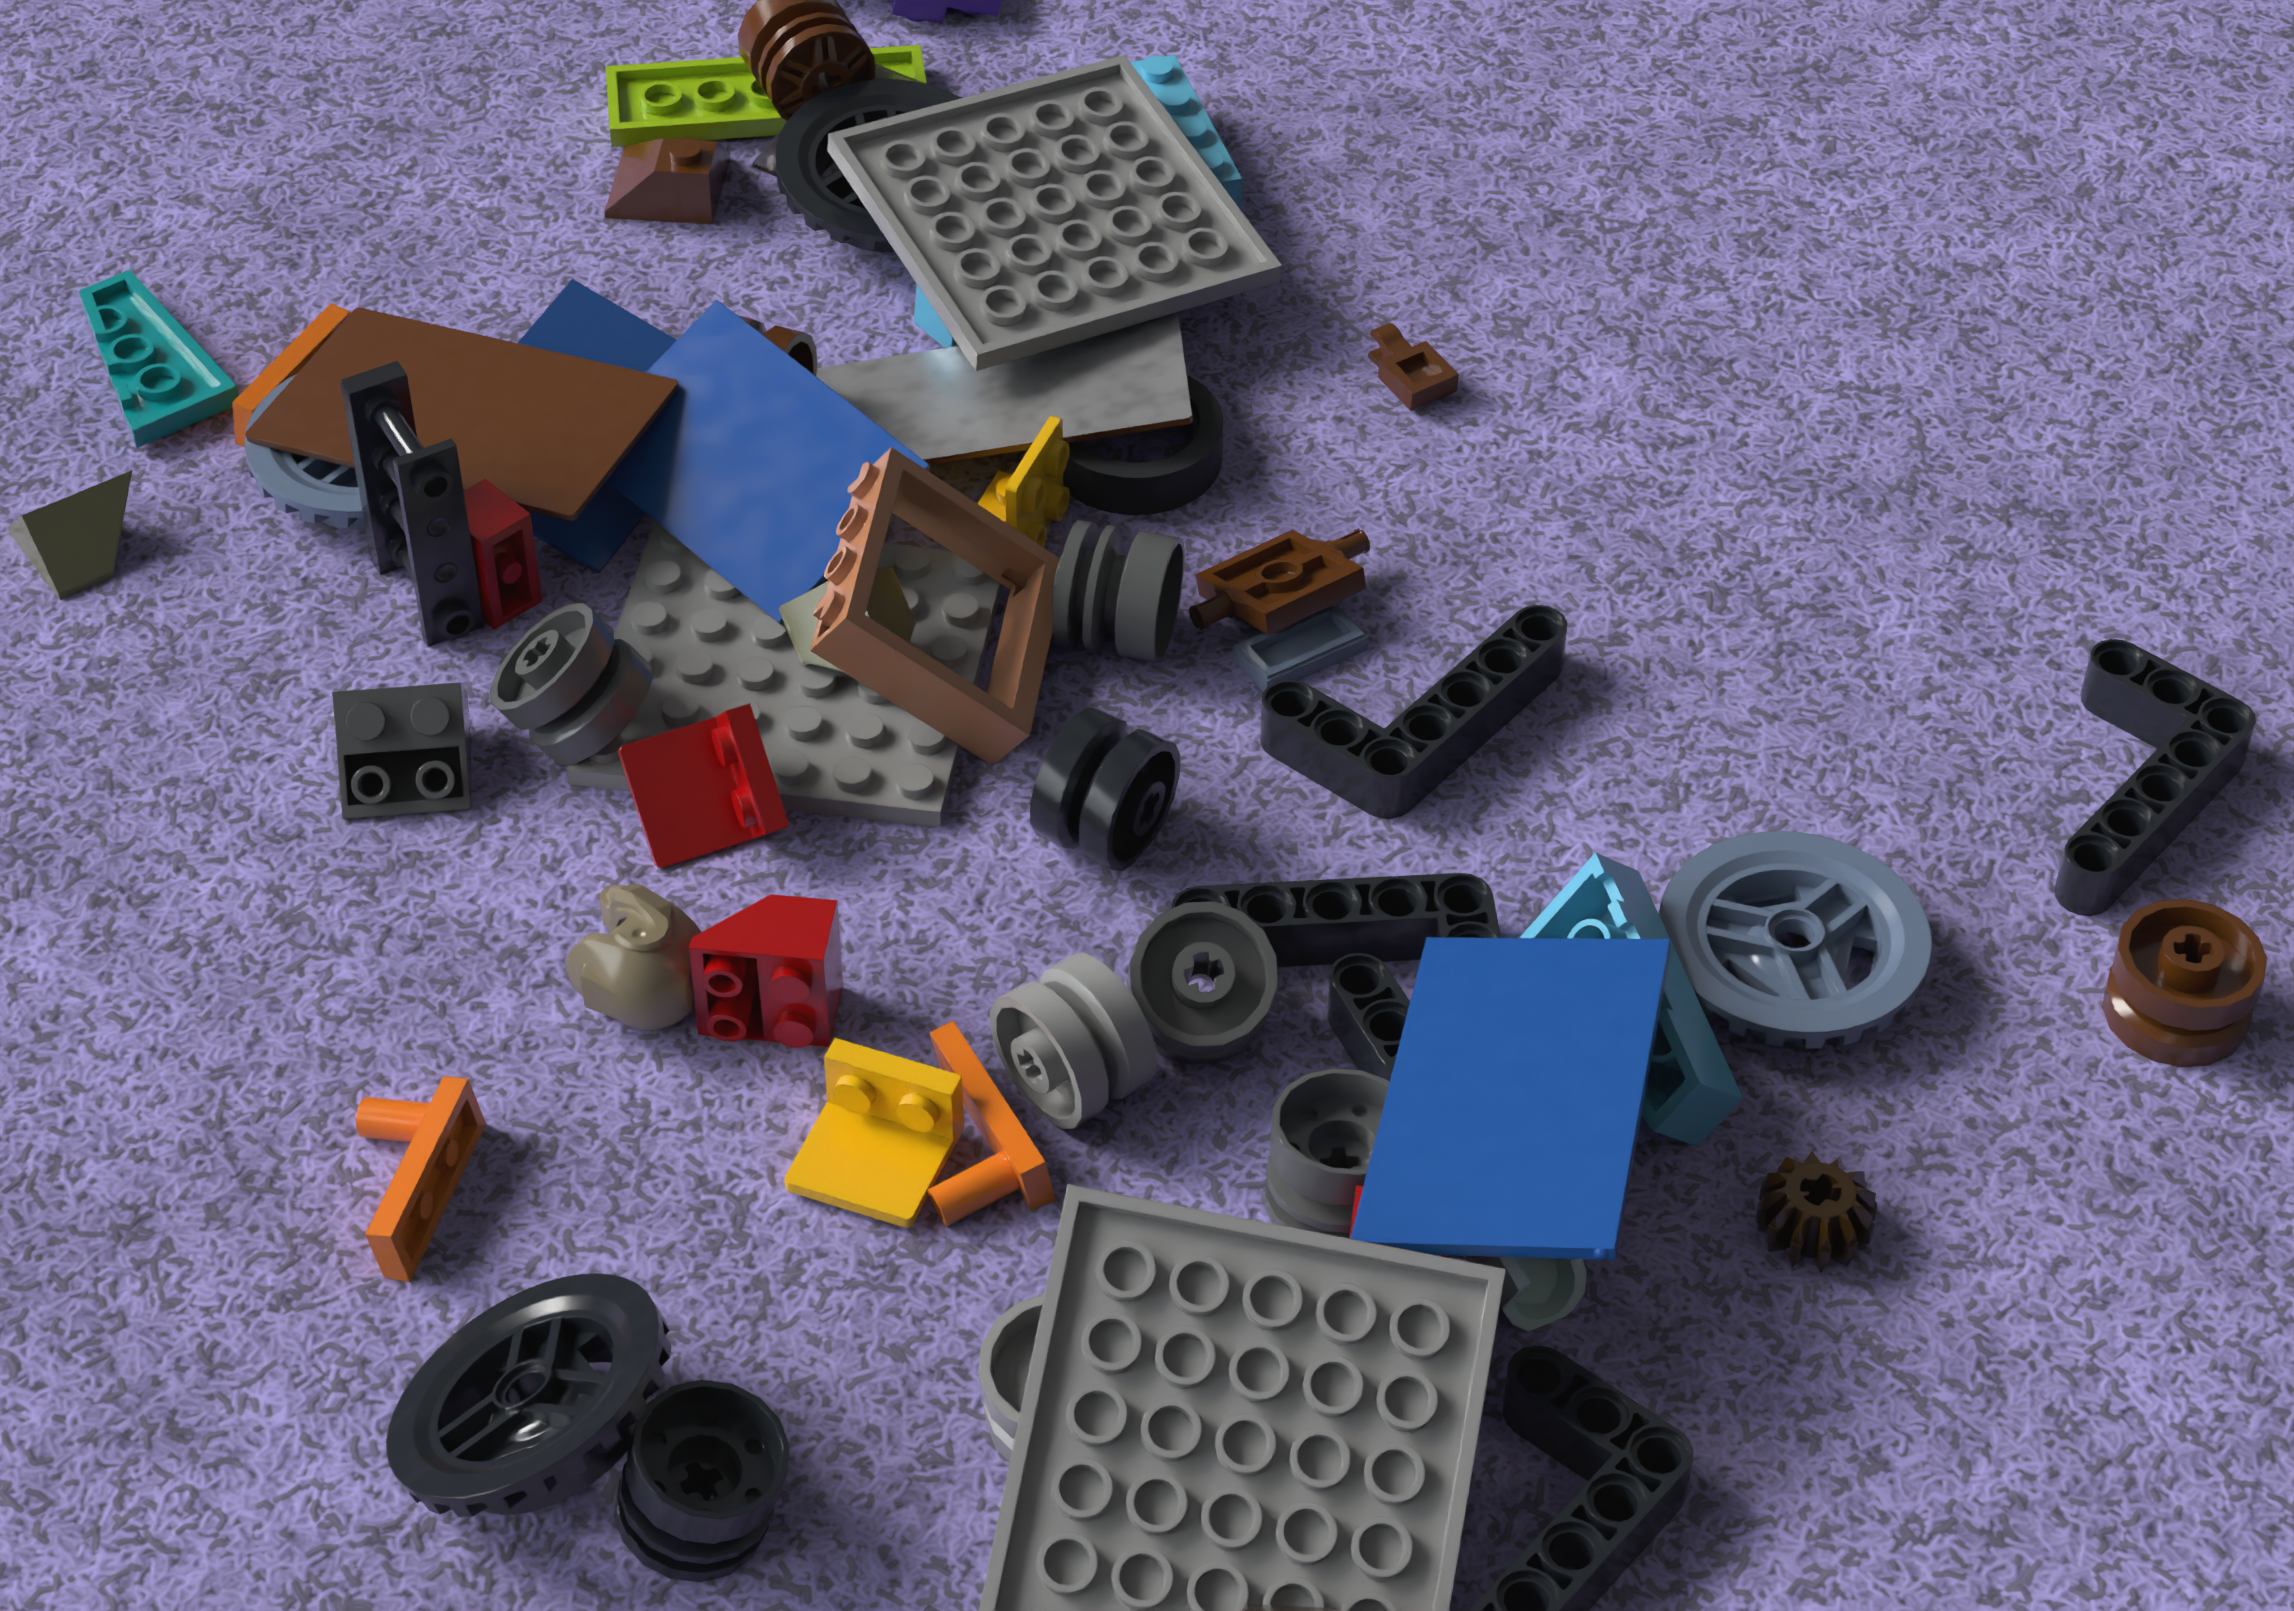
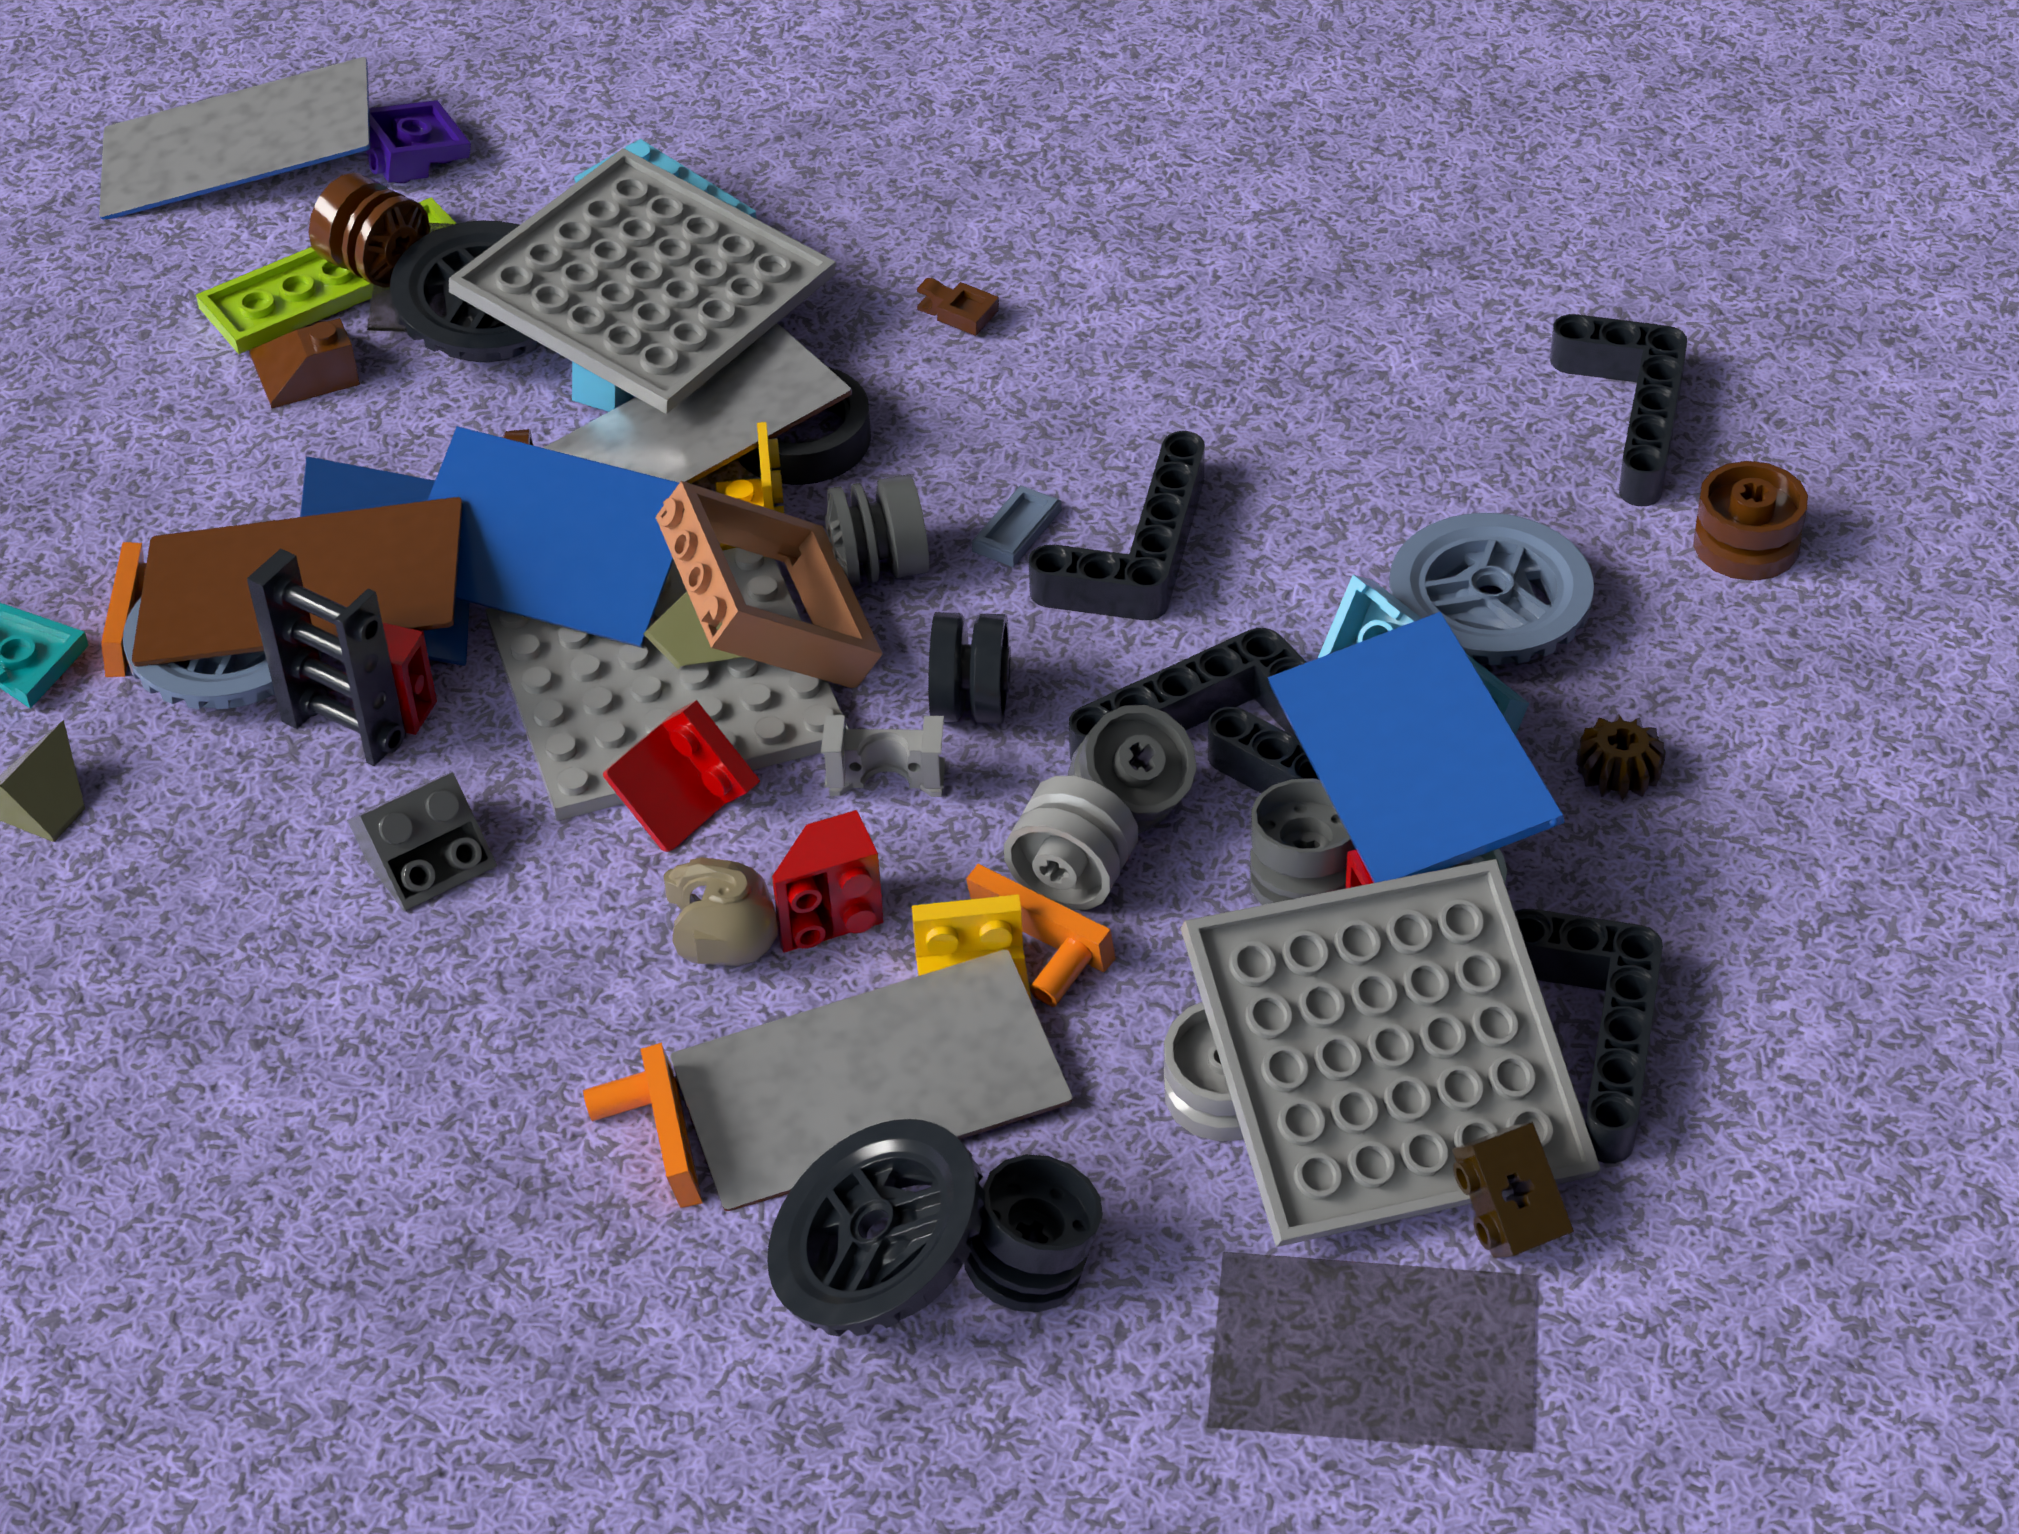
camera: 25 degrees left, 0 degrees up
dark grey wheel [490,603,653,765] -> none
reddish brown plate [1189,528,1370,635] -> none
none -> flat silver piece [670,950,1072,1211]
none -> light grey piece [821,715,945,797]

